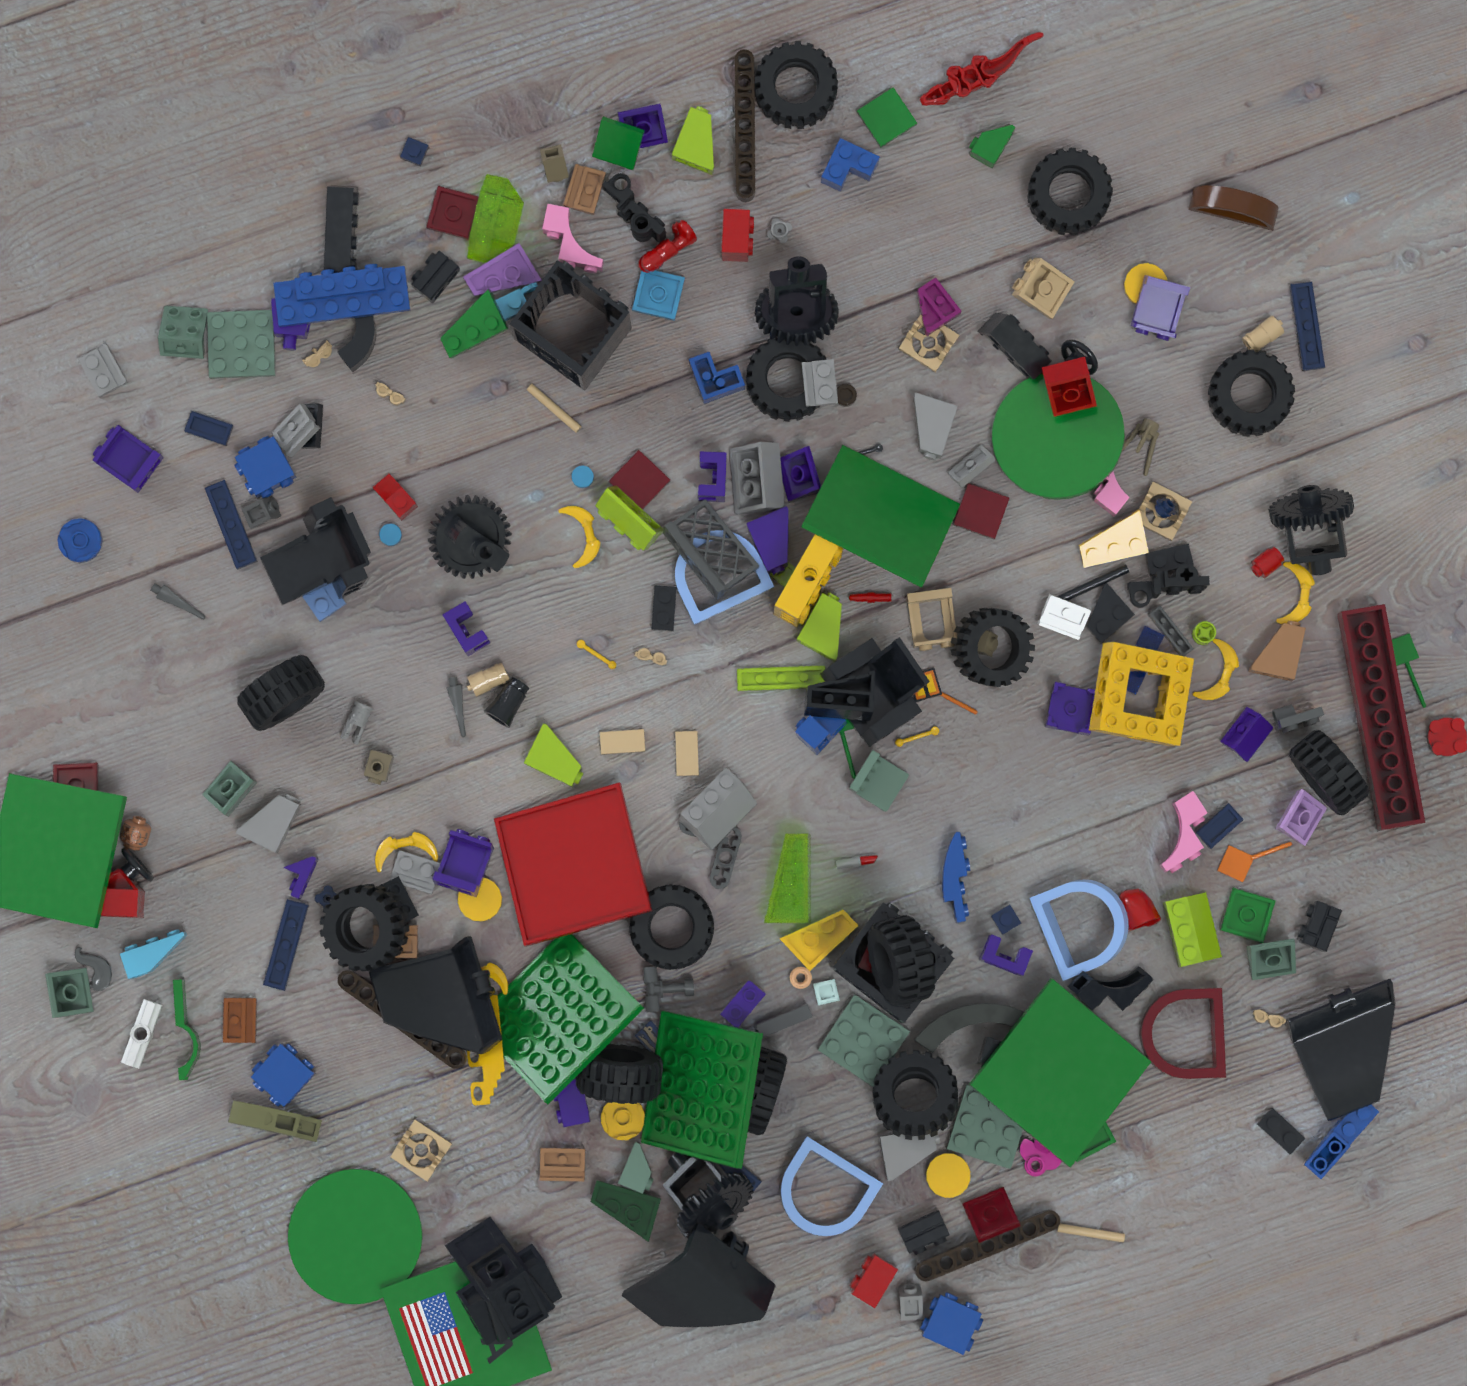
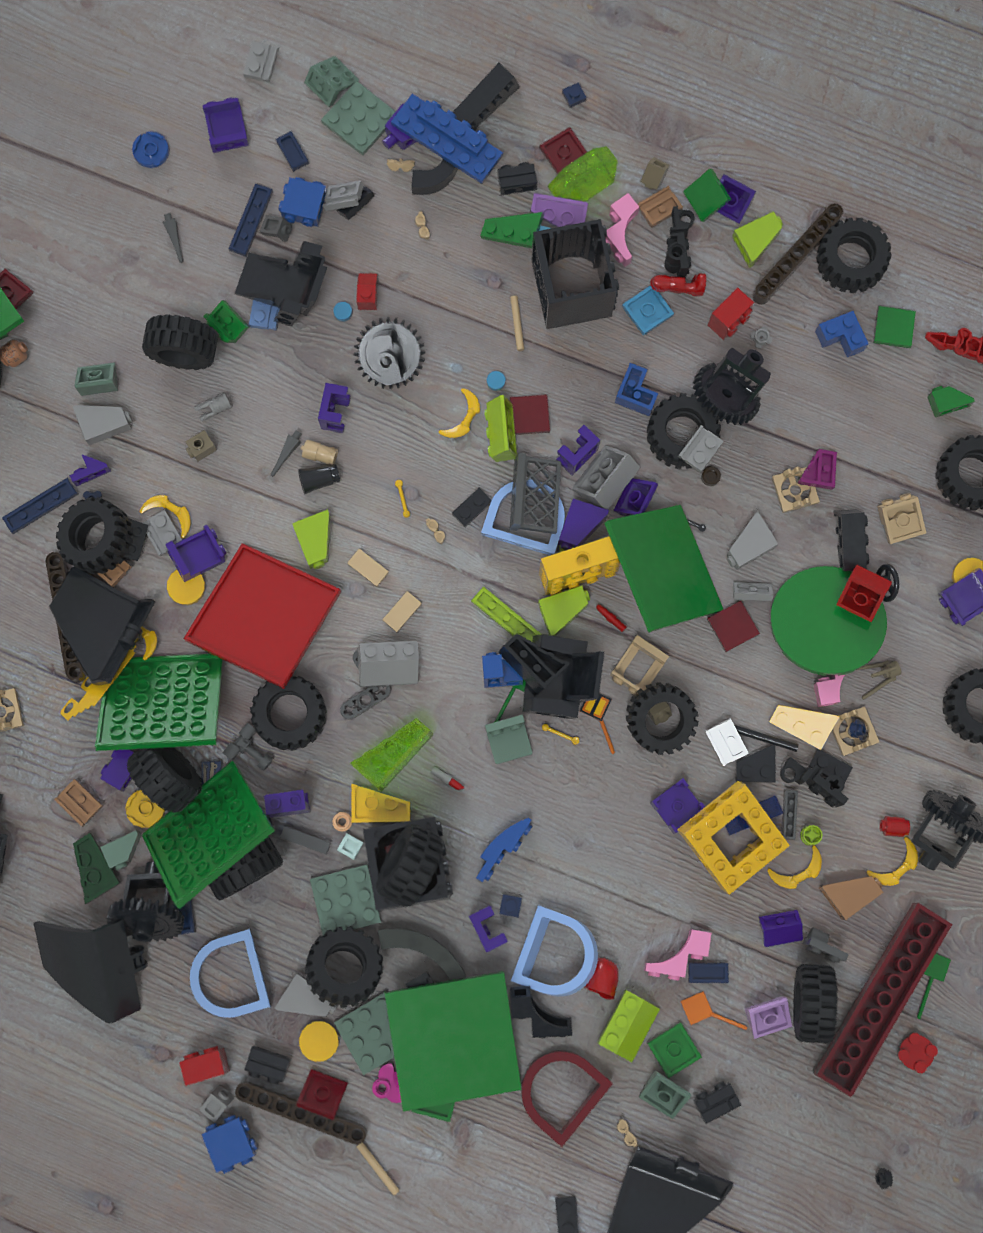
camera: 40 degrees right, 5 degrees down
none -> green bracket [203,300,249,343]

